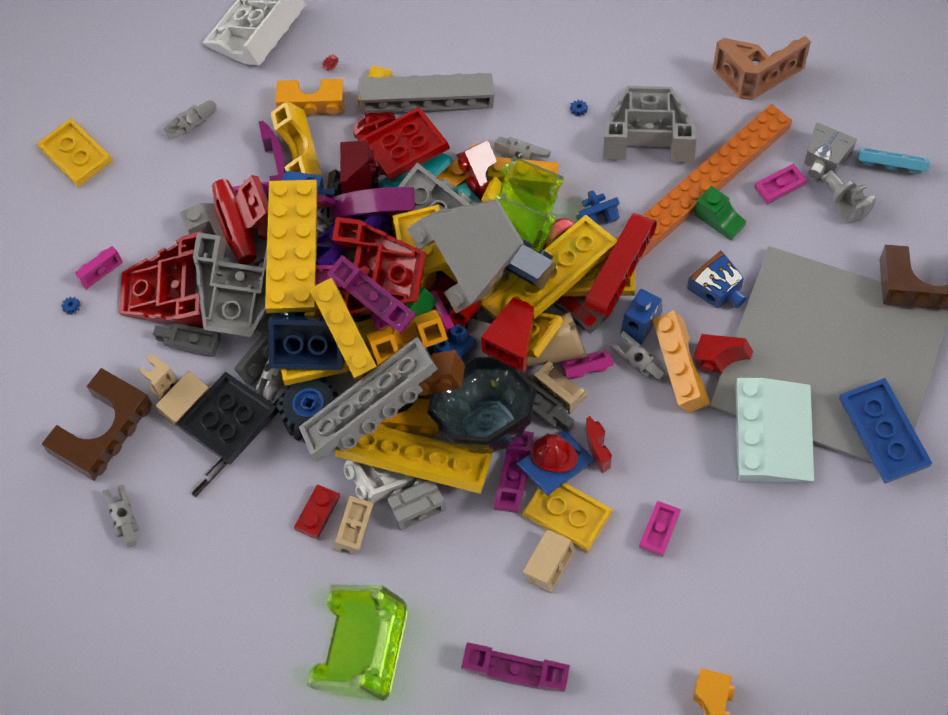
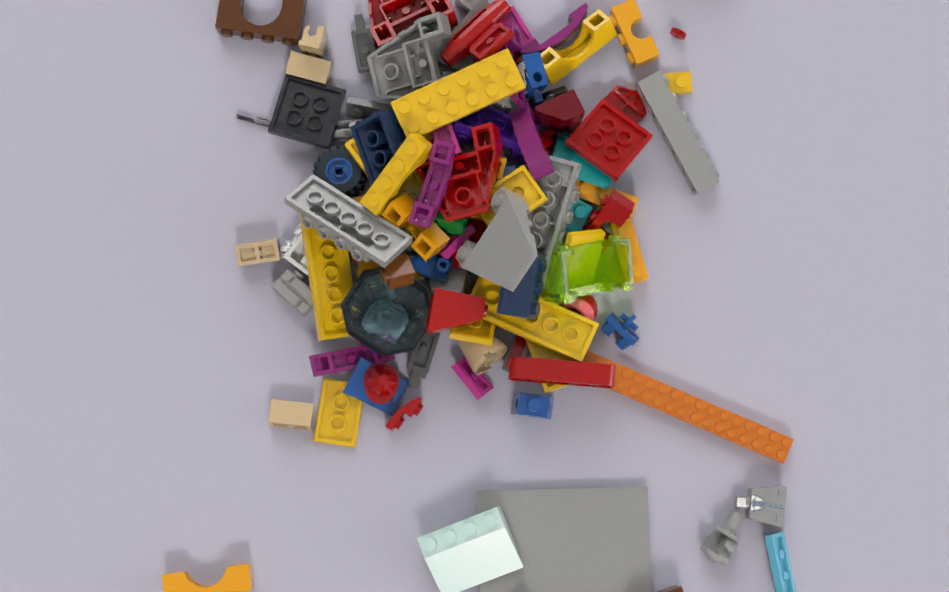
camera: 60 degrees right, 20 degrees up
light grey hinge [102,485,139,548] -> none
red plate [294,484,340,540] -> none
clear neon green windscreen [307,585,407,701] -> none
magenta slope [461,642,570,692] -> none
light grey hinge [493,136,551,162] -> none
tan hinge [534,361,588,414] -> none
blue piece [570,99,588,117] -> none
light grey wedge [603,86,697,162] -> none
light grey hinge [610,331,667,381] -> none
dark pink plate [639,500,681,557] -> none
light orange arch [652,310,710,413] -> none
torso [687,250,747,308] -> none
red arch [692,334,753,374] -> none
green arch [695,186,746,241] -> none
nougat bracket [713,36,811,100] -> none
dark pink plate [754,163,807,204] -> none

